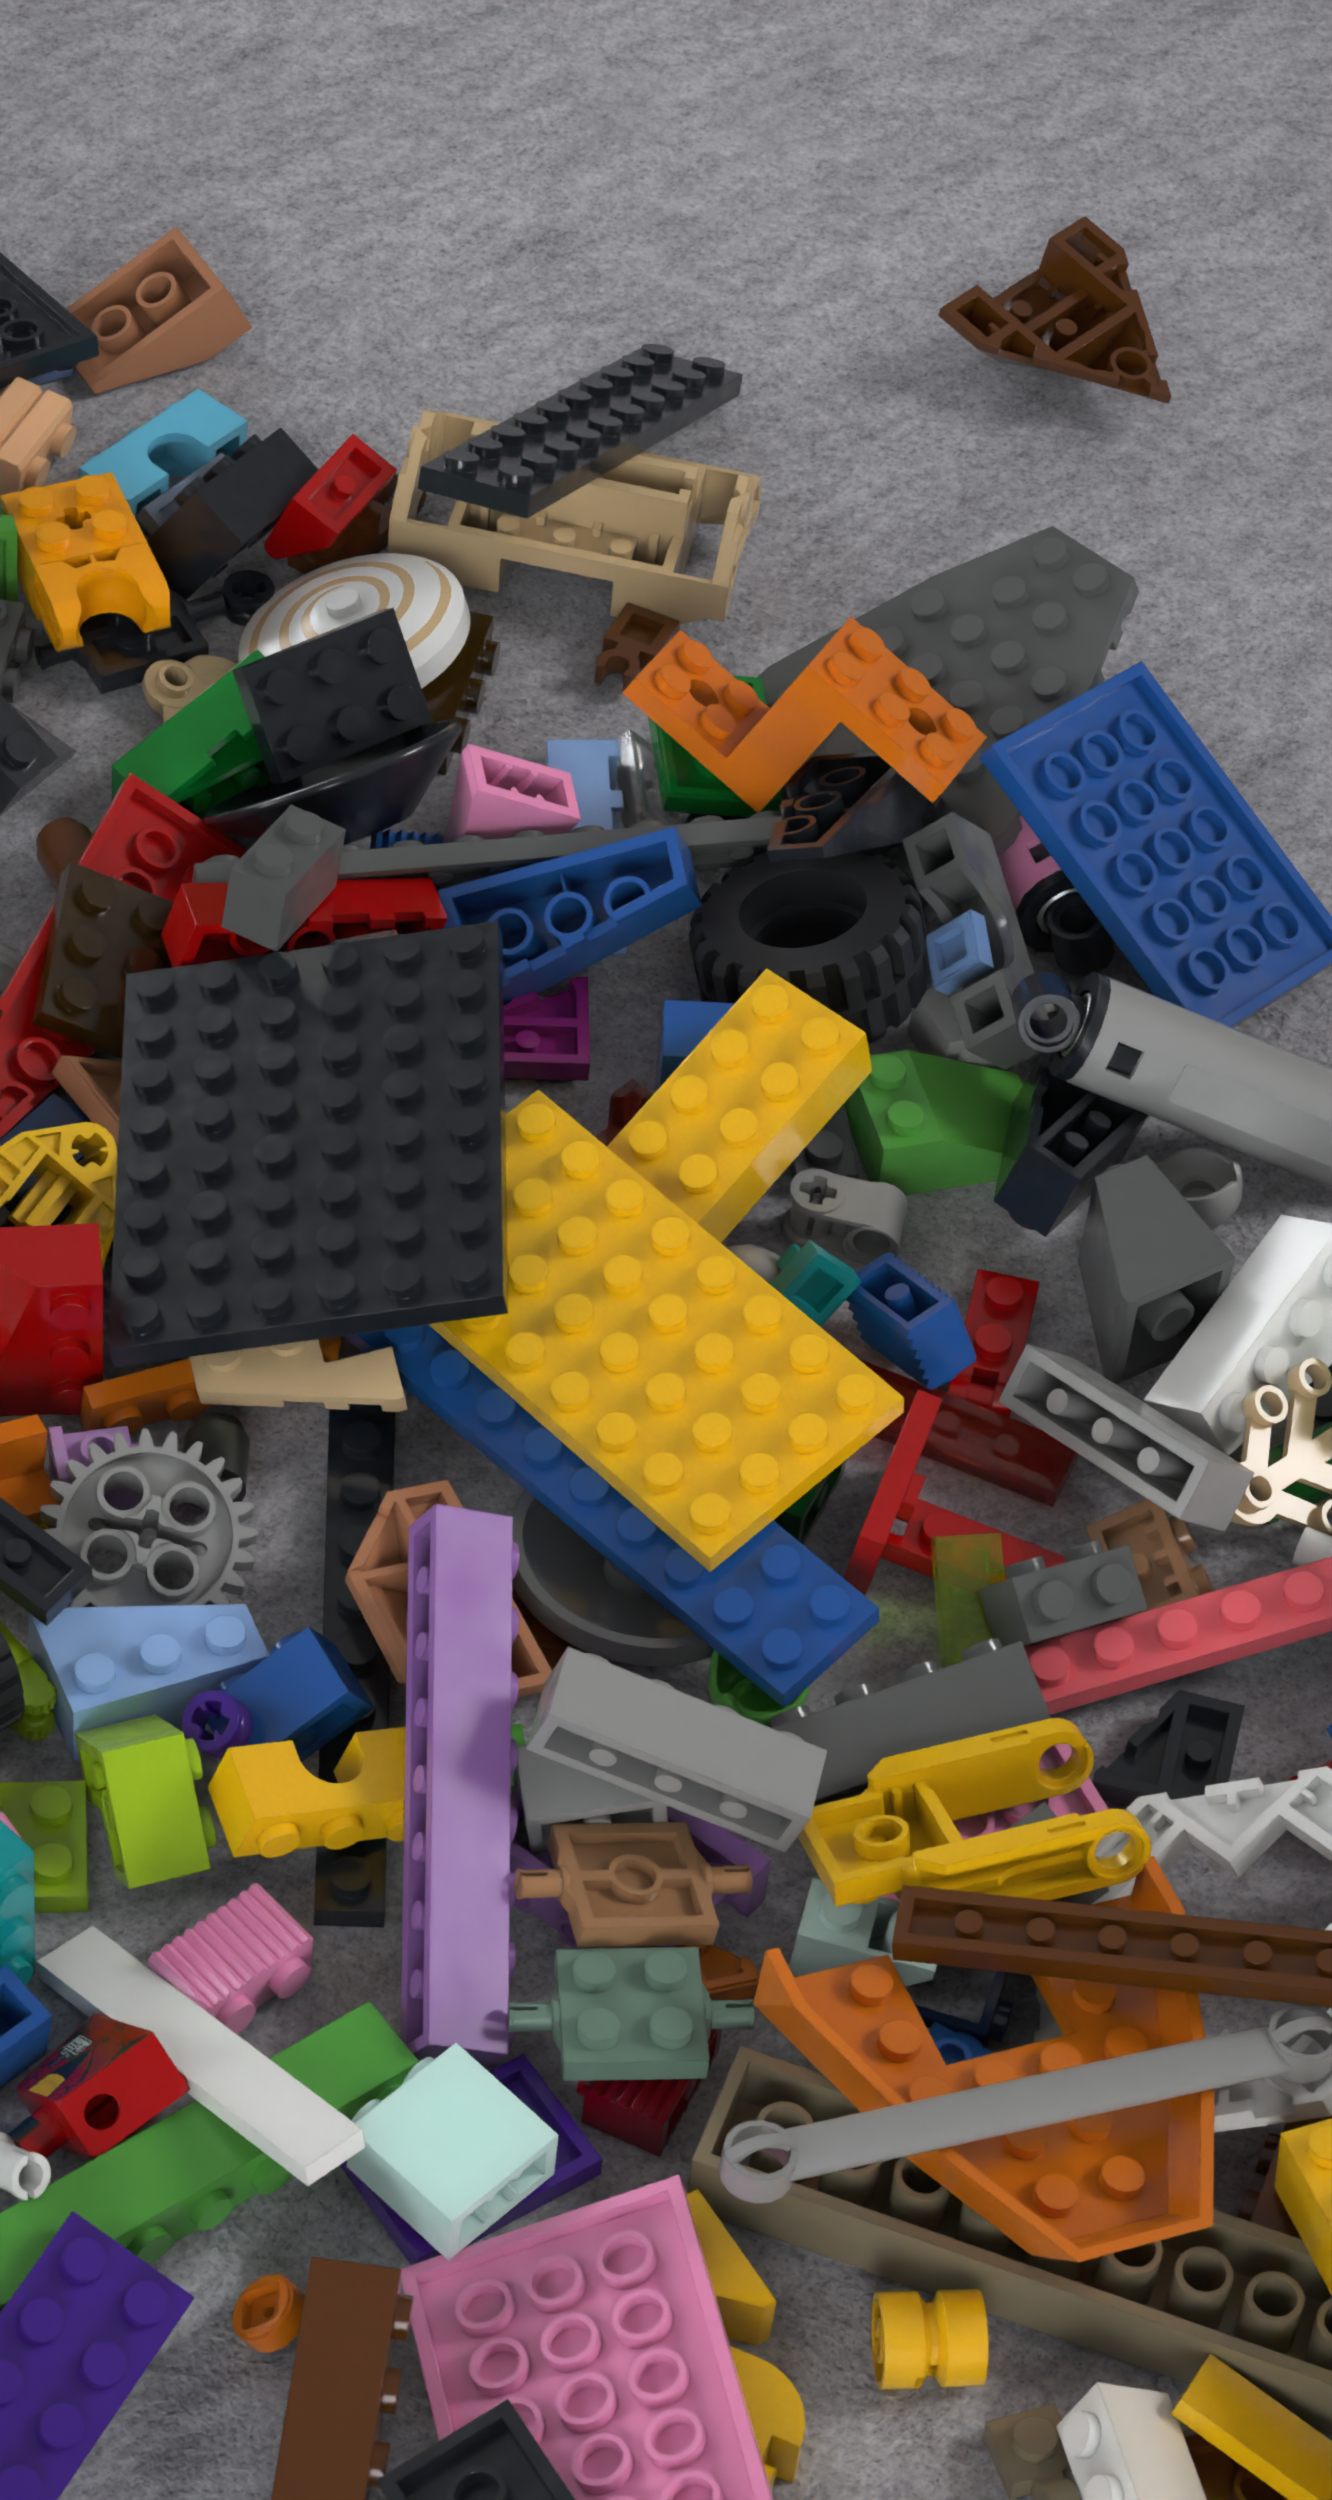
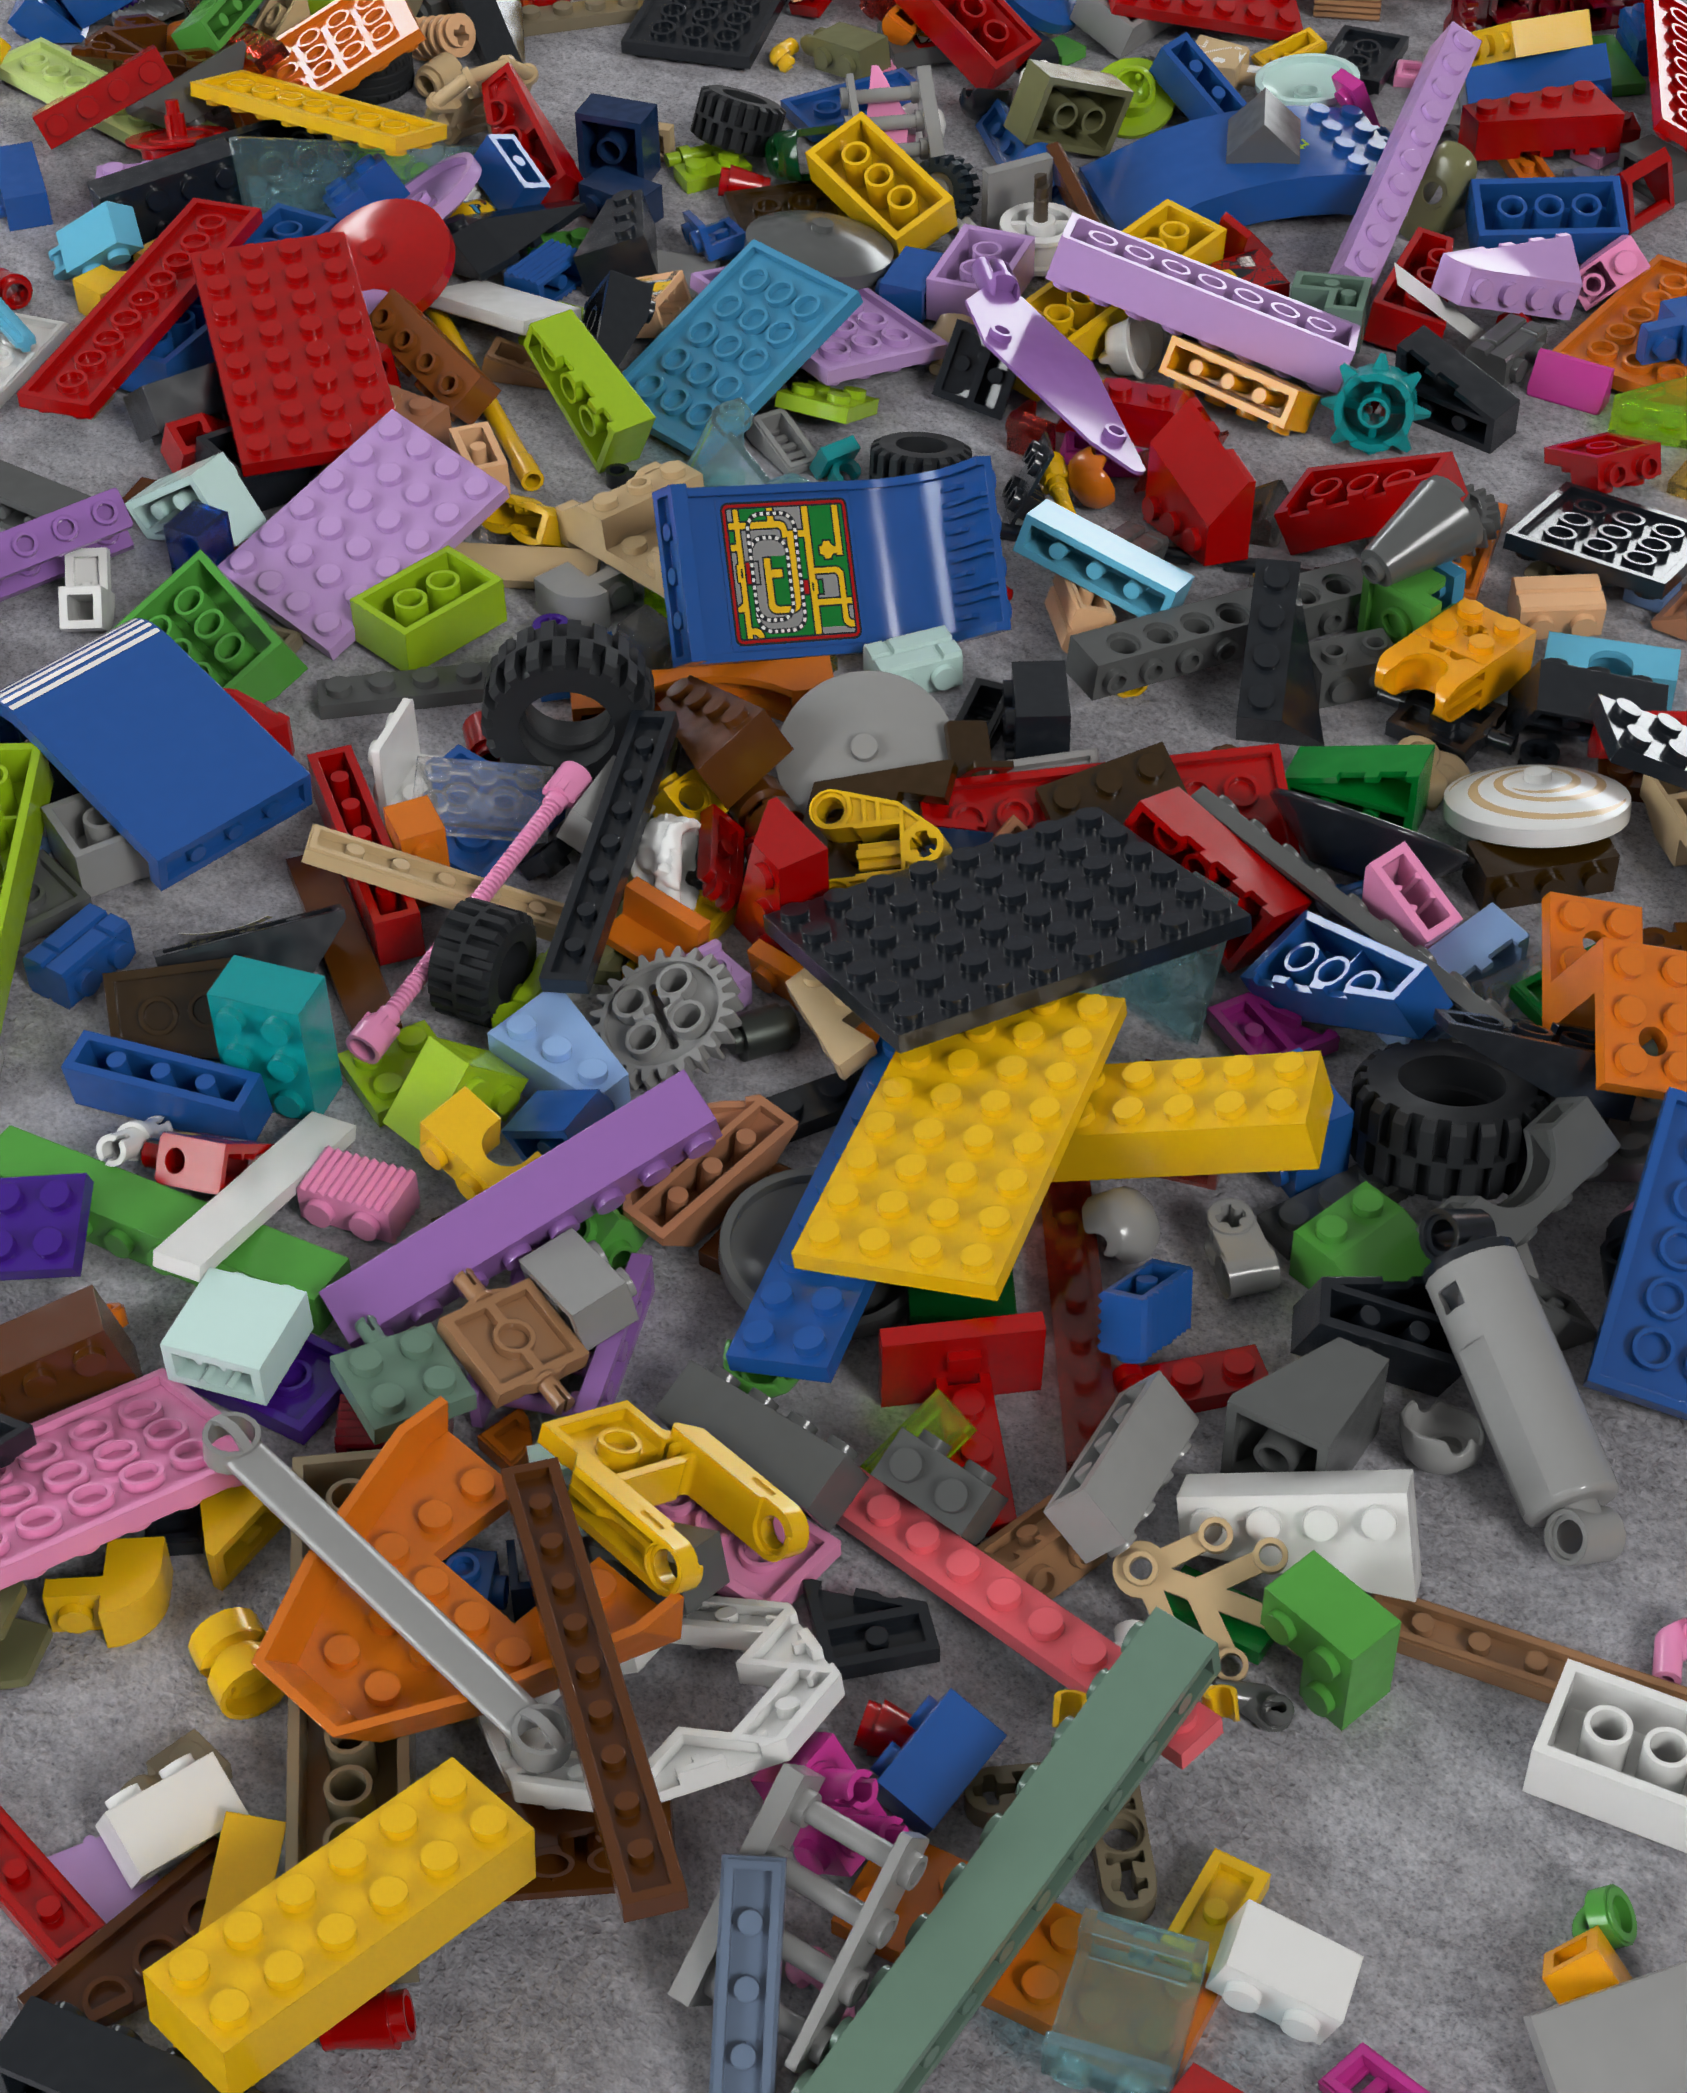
camera: 70 degrees right, 5 degrees down
dark purple bush [181,1690,253,1759] -> none
dark grey brick [221,805,346,952] -> none
black plate [232,608,433,784] -> none
light grey brick [526,1647,827,1853] -> none
teal tile [770,1240,861,1327] -> none
medium blue tile [926,909,994,995] -> none

